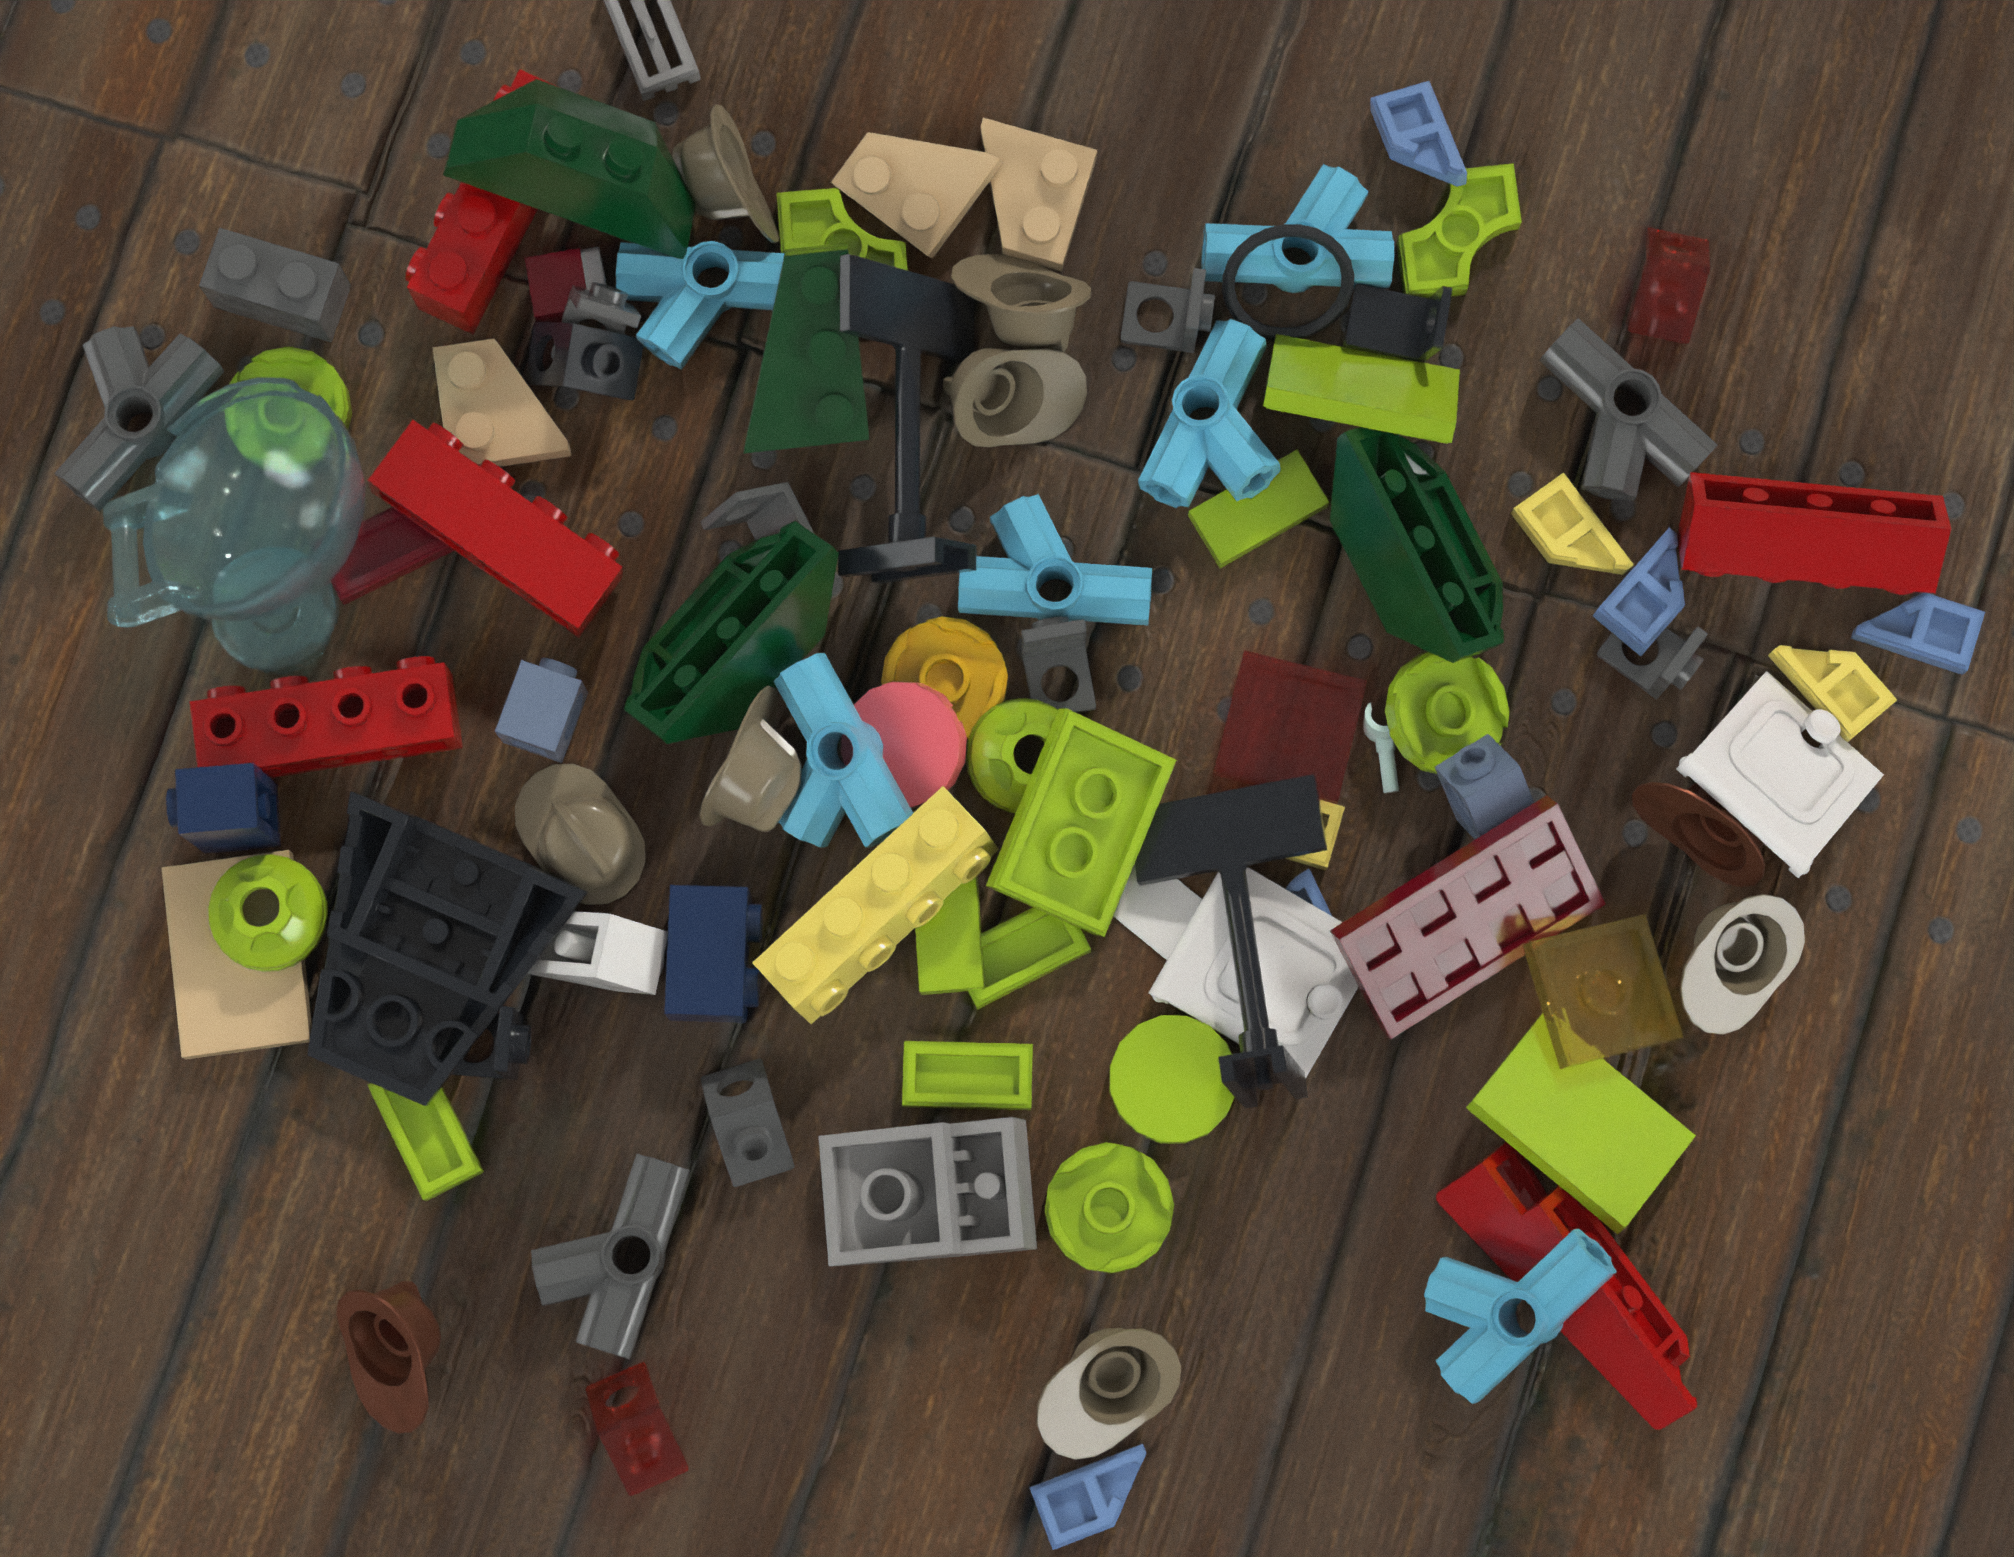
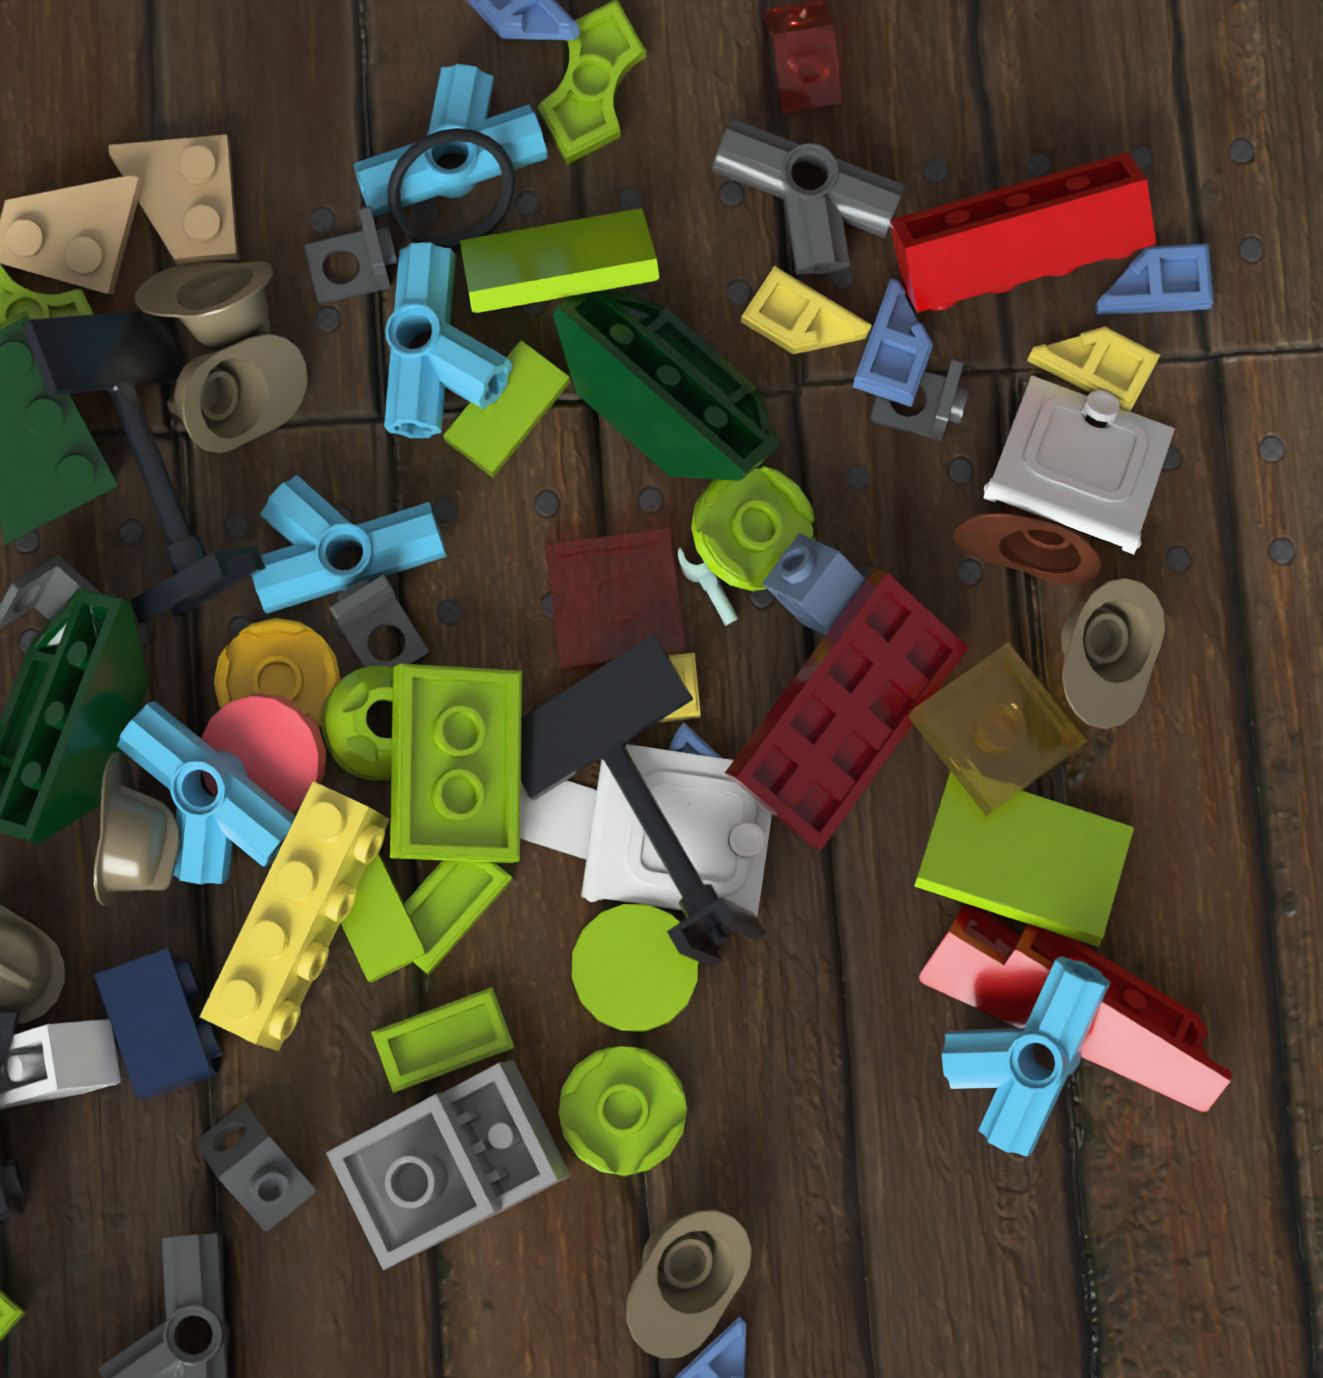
camera: 20 degrees left, 0 degrees up
black bracket [1343,284,1452,362] -> none

